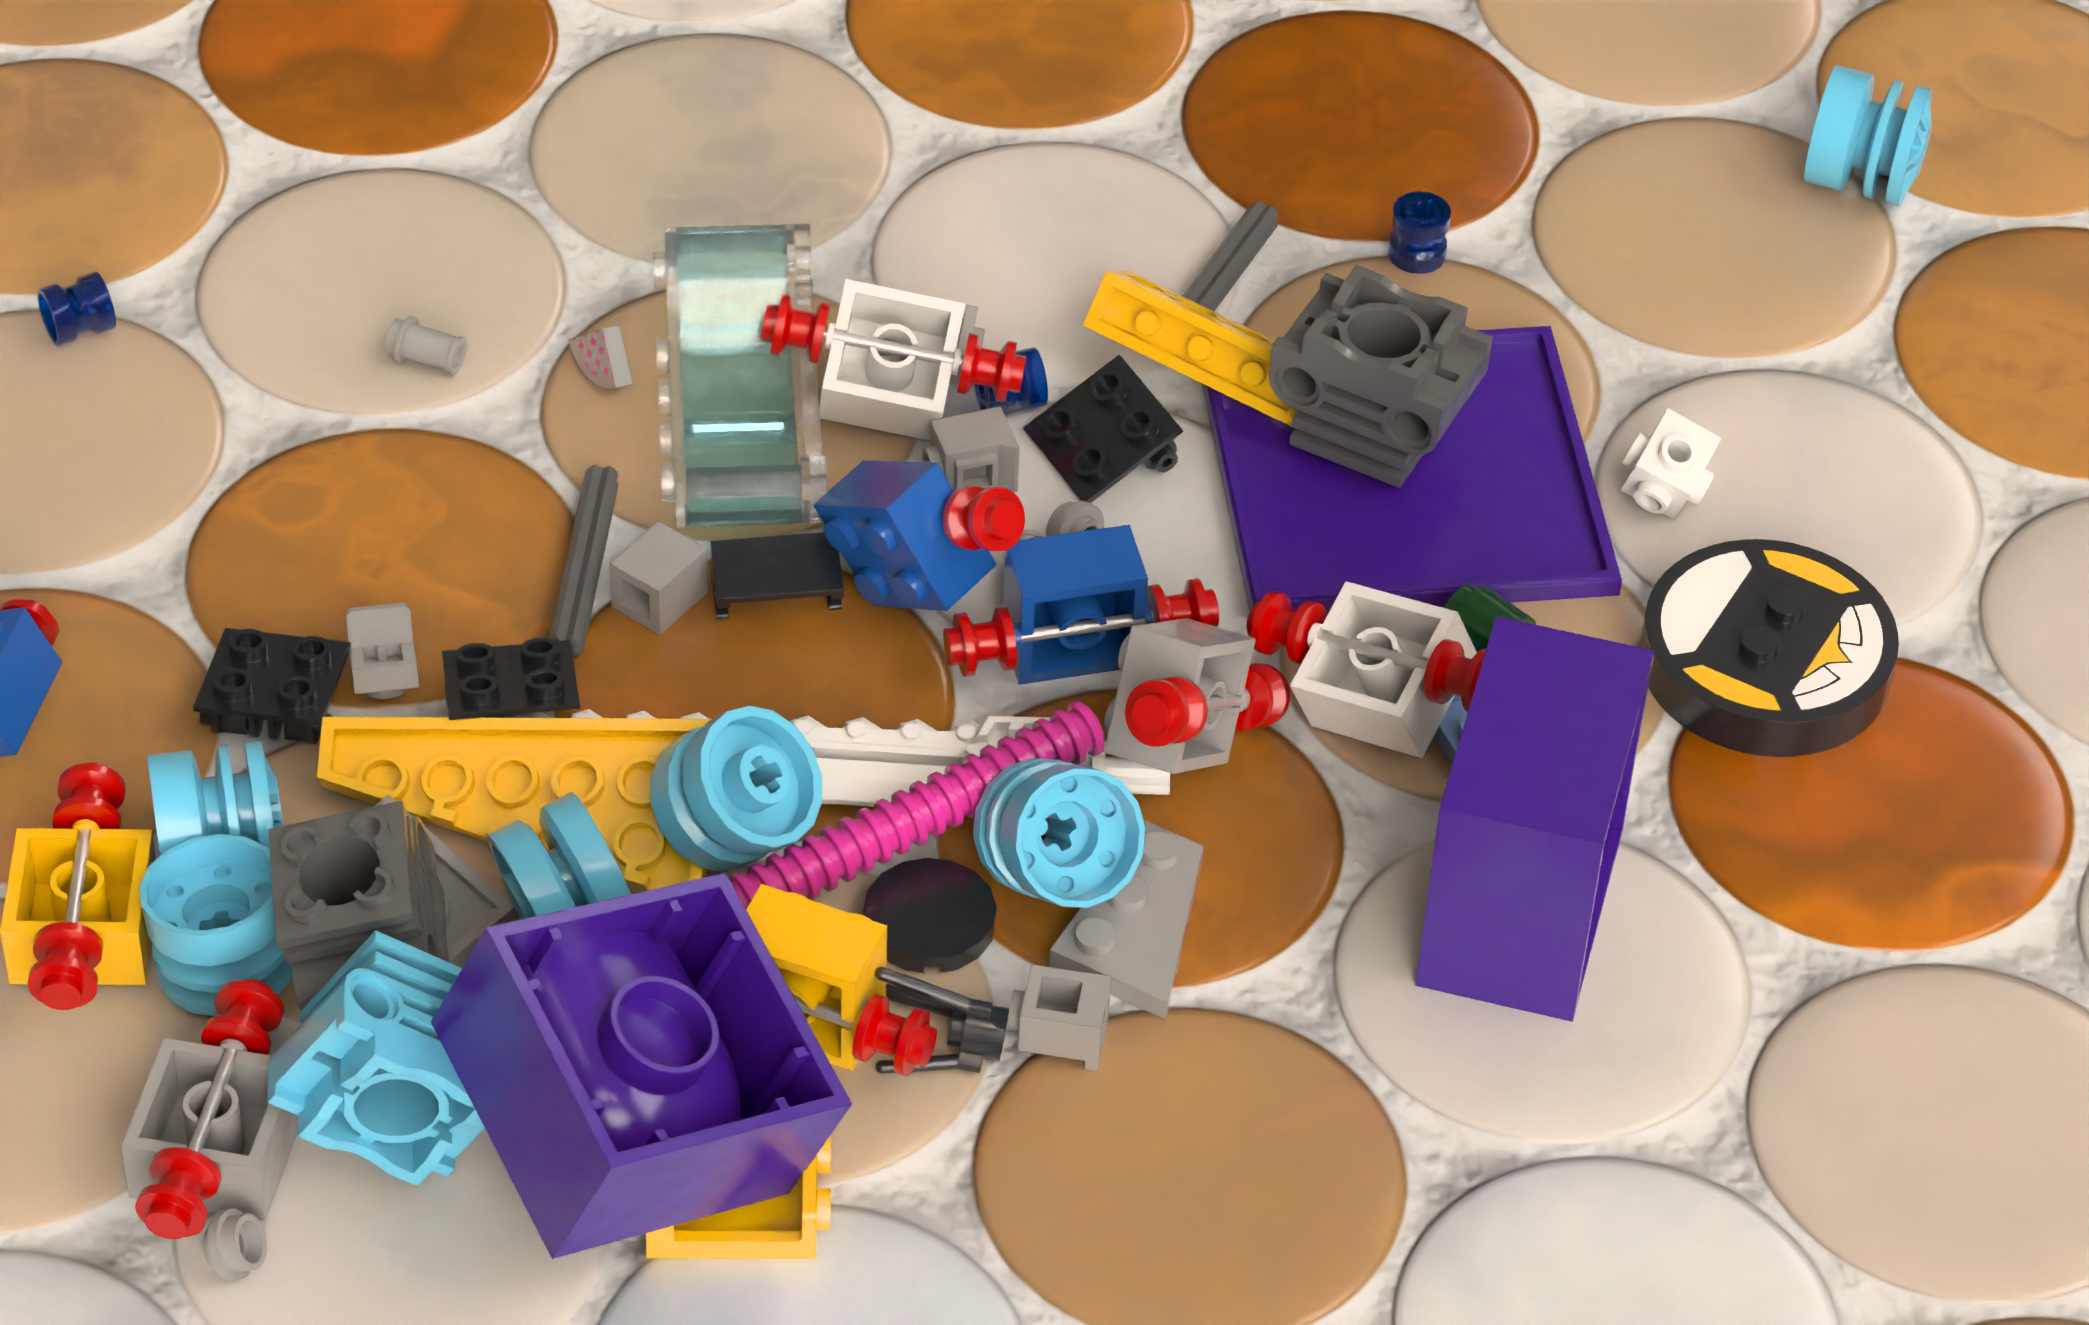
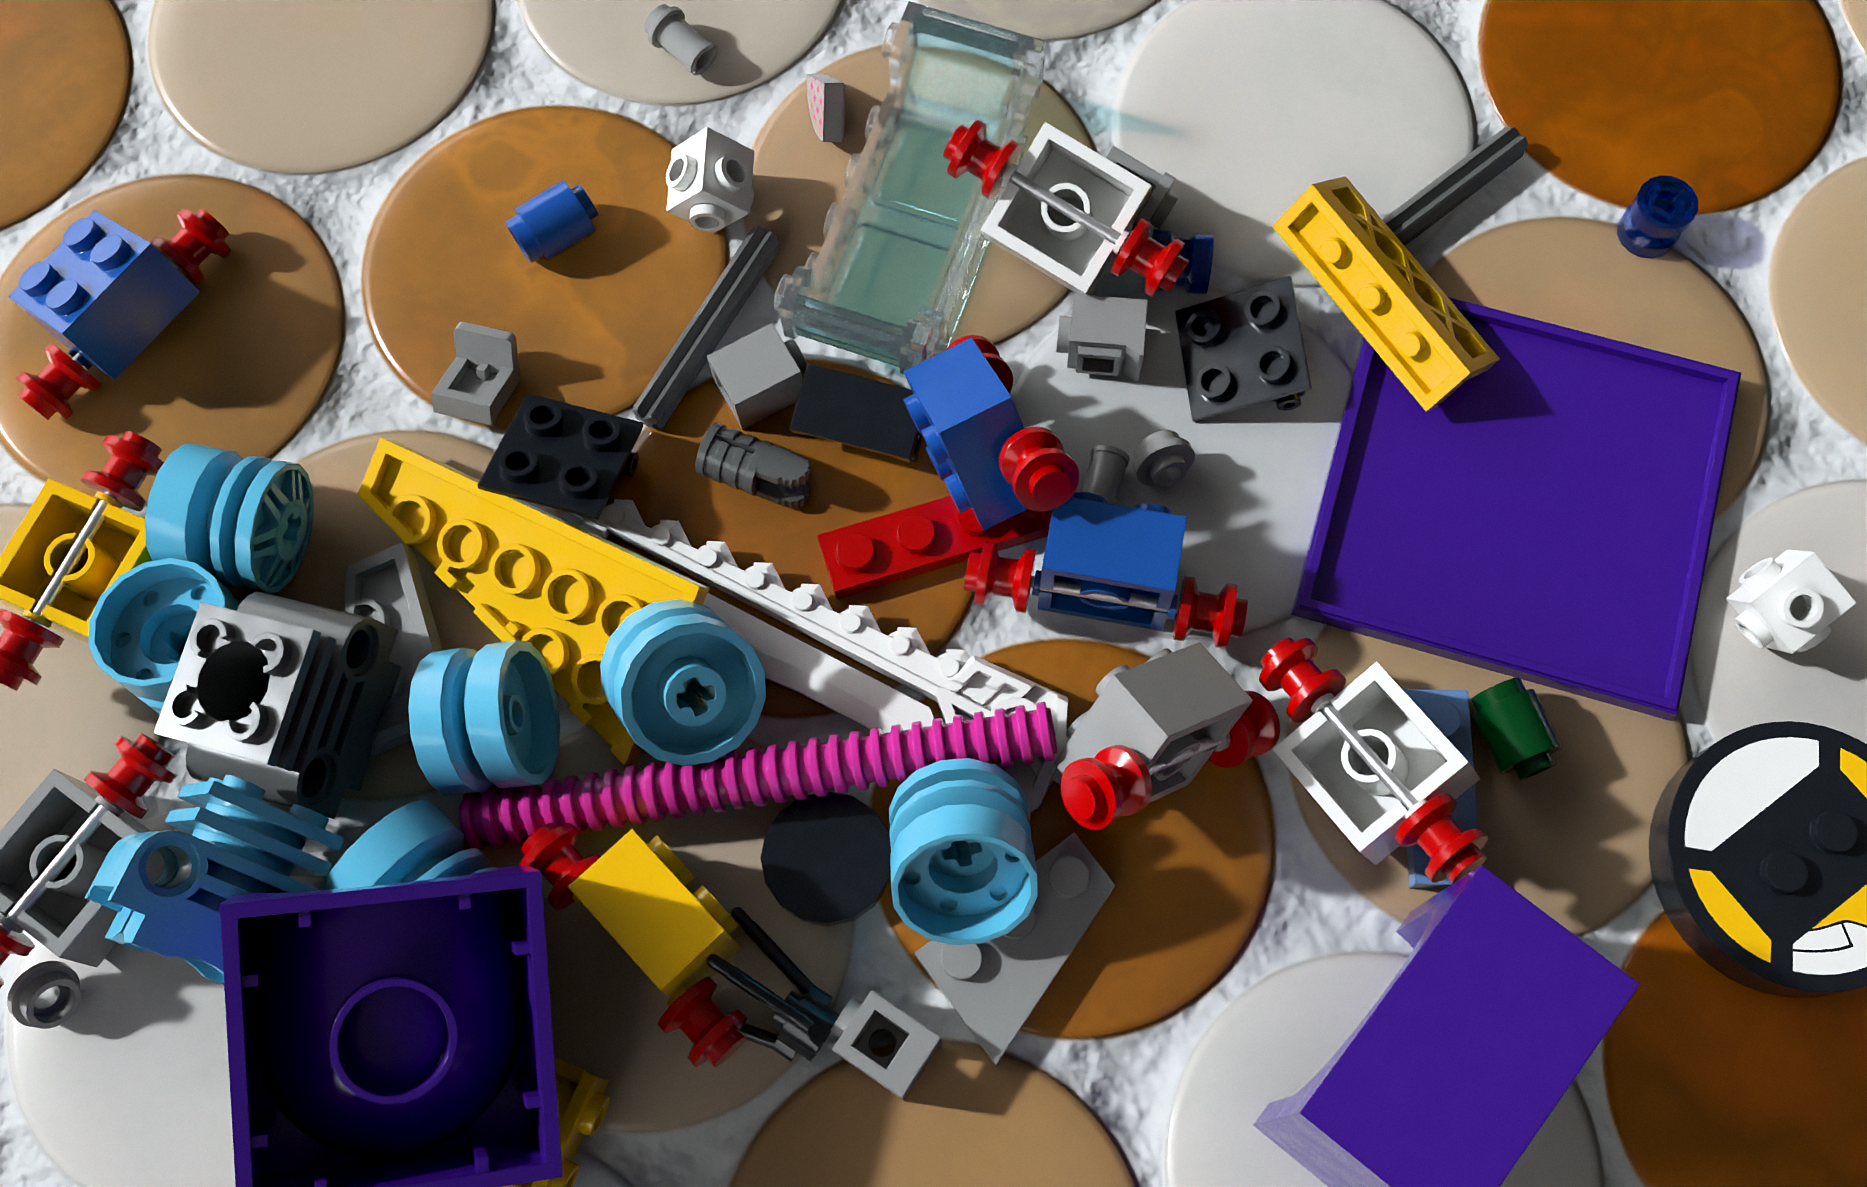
camera: 30 degrees right, 25 degrees up
black hinge [193,628,351,744] -> none
dark grey piece [1269,265,1493,488] -> none
none -> blue brick [505,180,598,263]
none -> white brick [666,127,755,233]
none -> dark grey hinge [695,422,811,509]
none -> red plate [817,496,1052,600]

